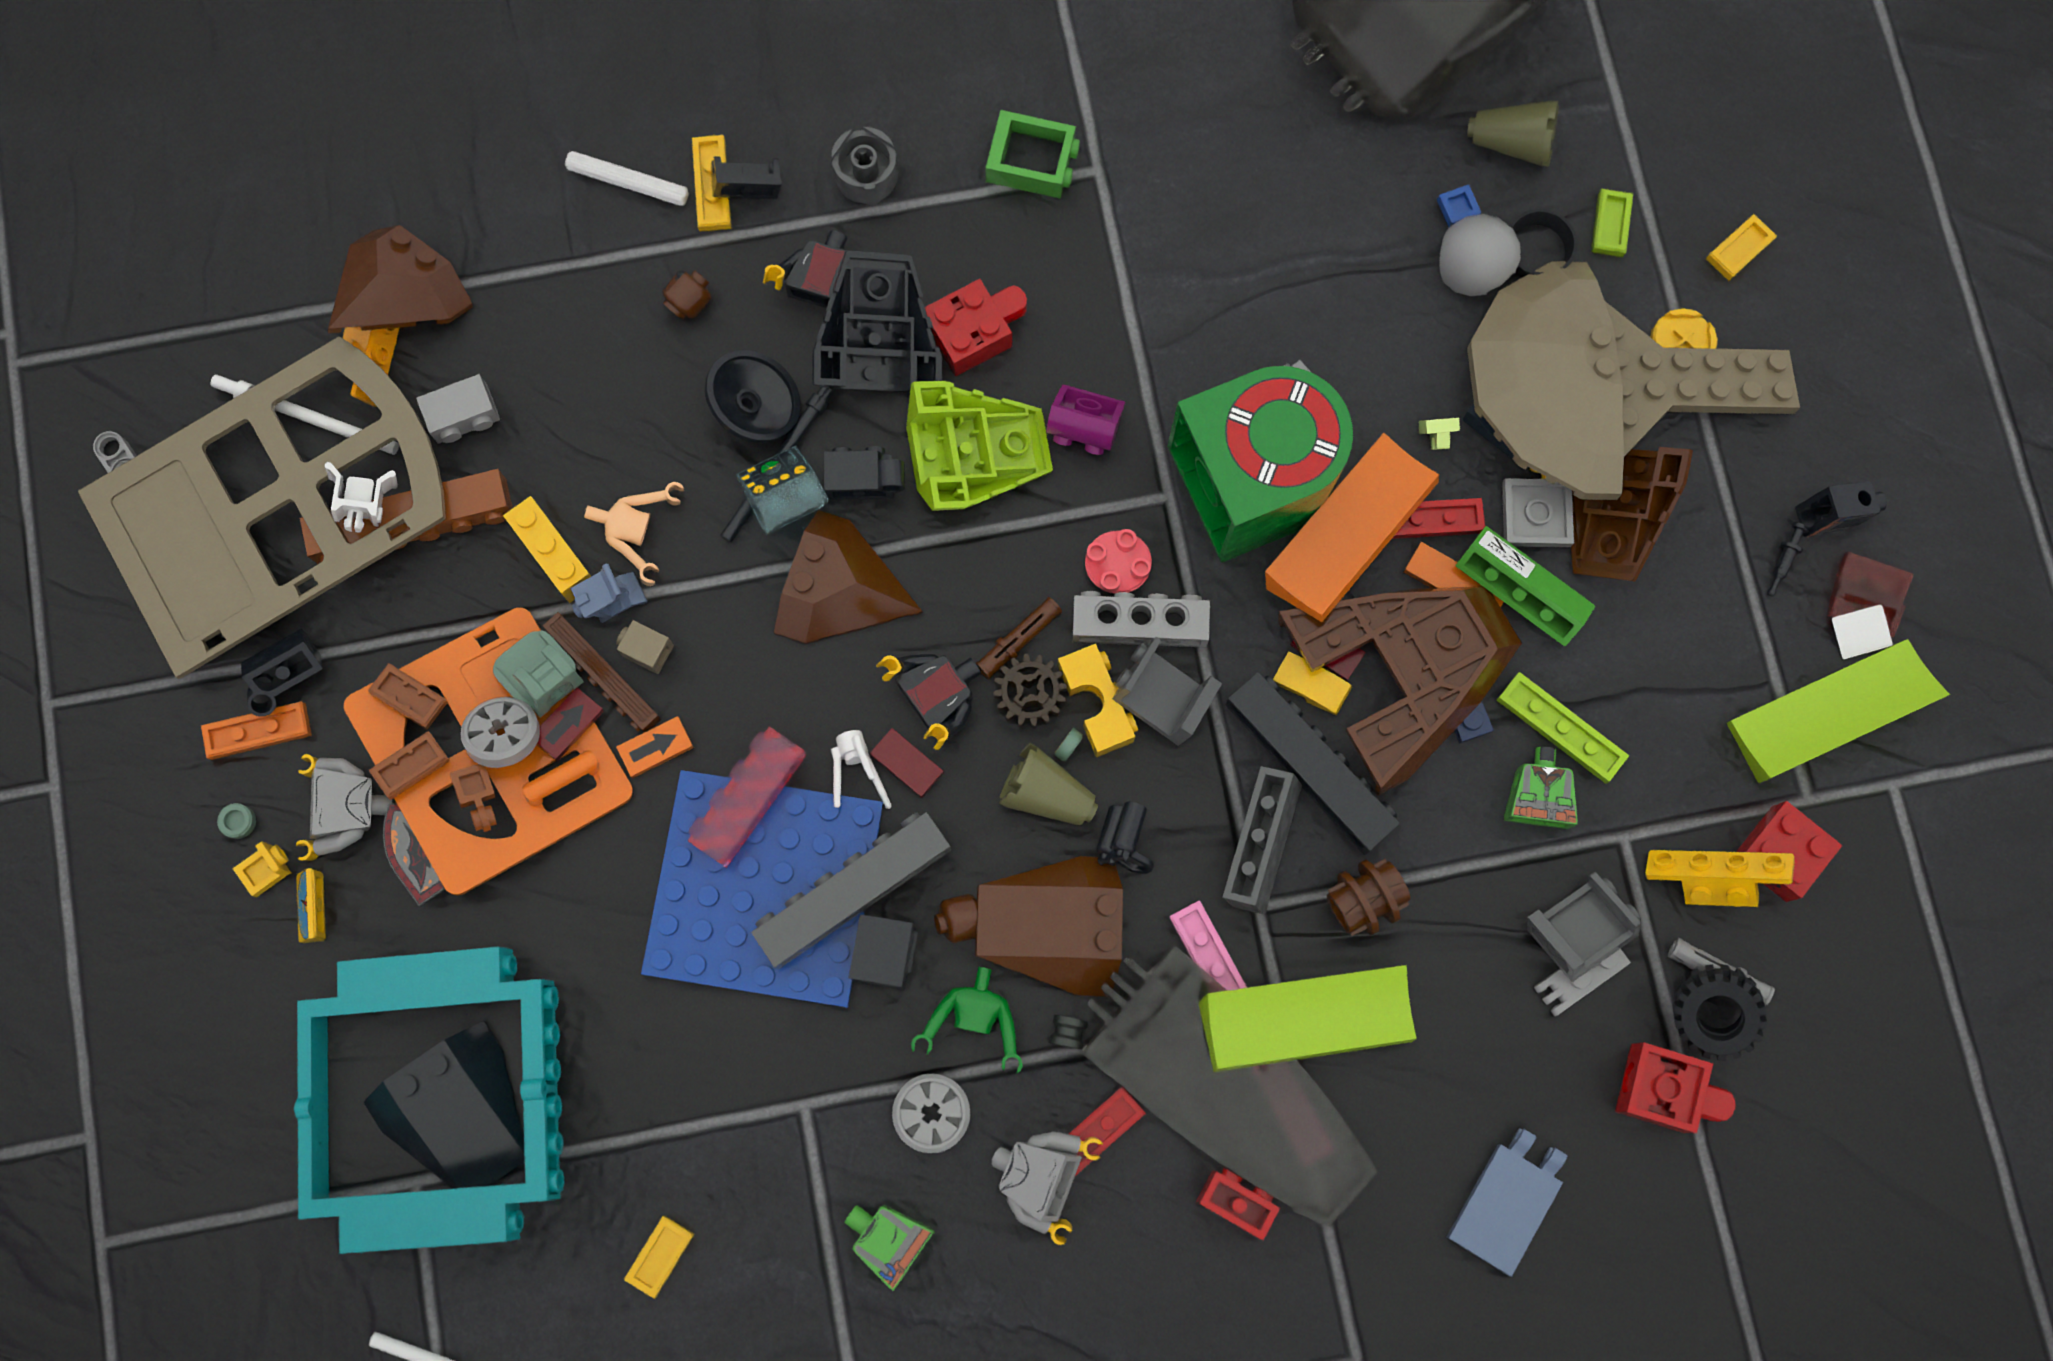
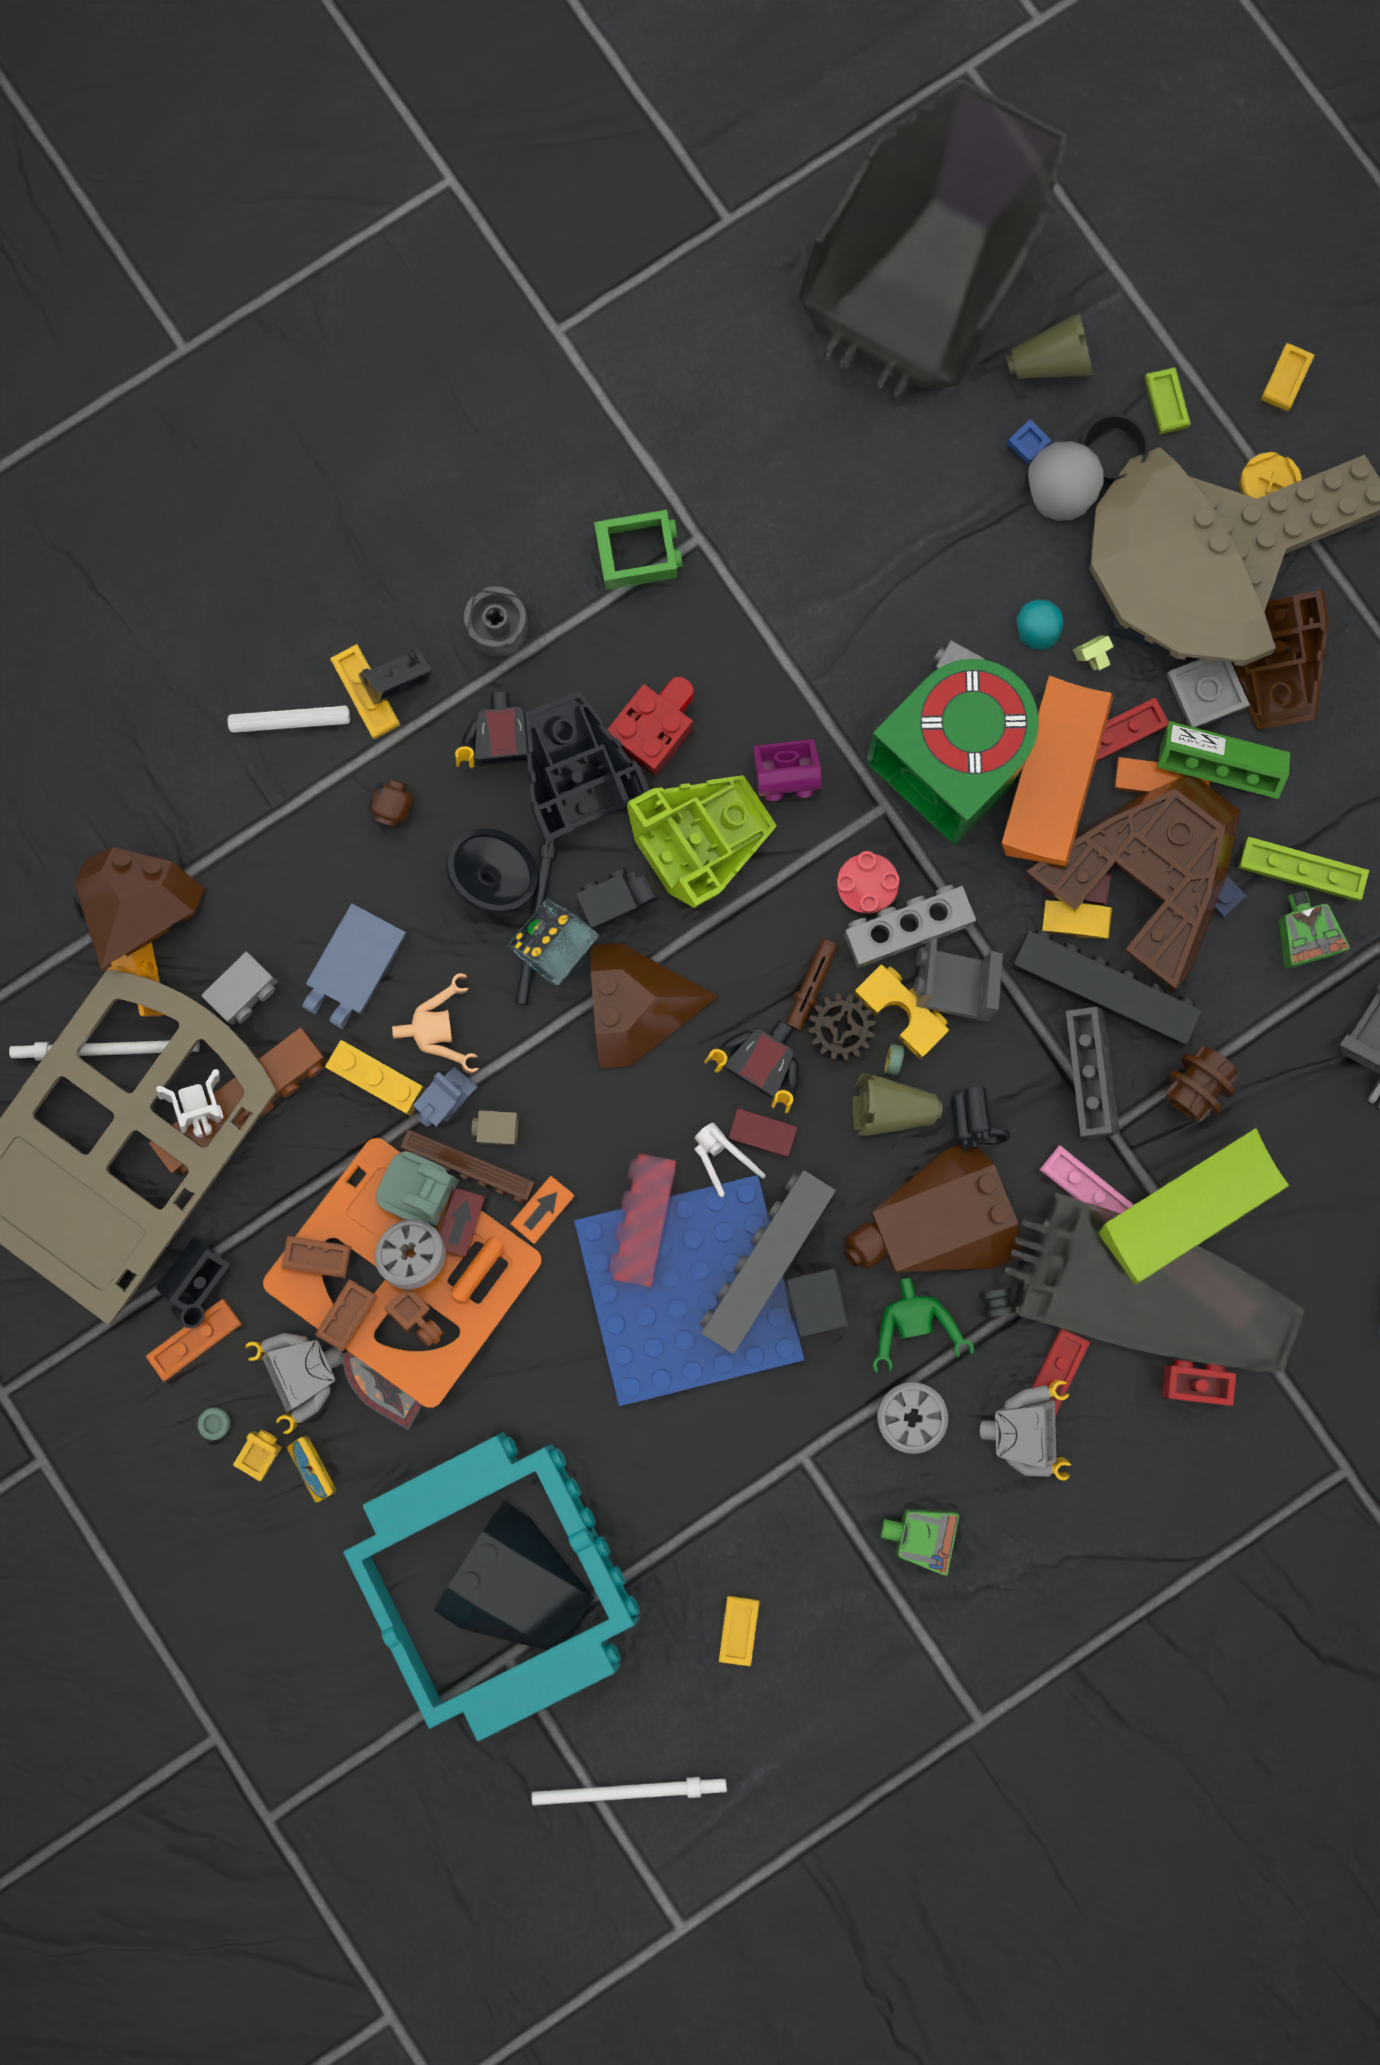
camera: 15 degrees left, 5 degrees up
none -> sand blue tile [302,903,407,1030]
none -> teal hair [1017,600,1063,650]

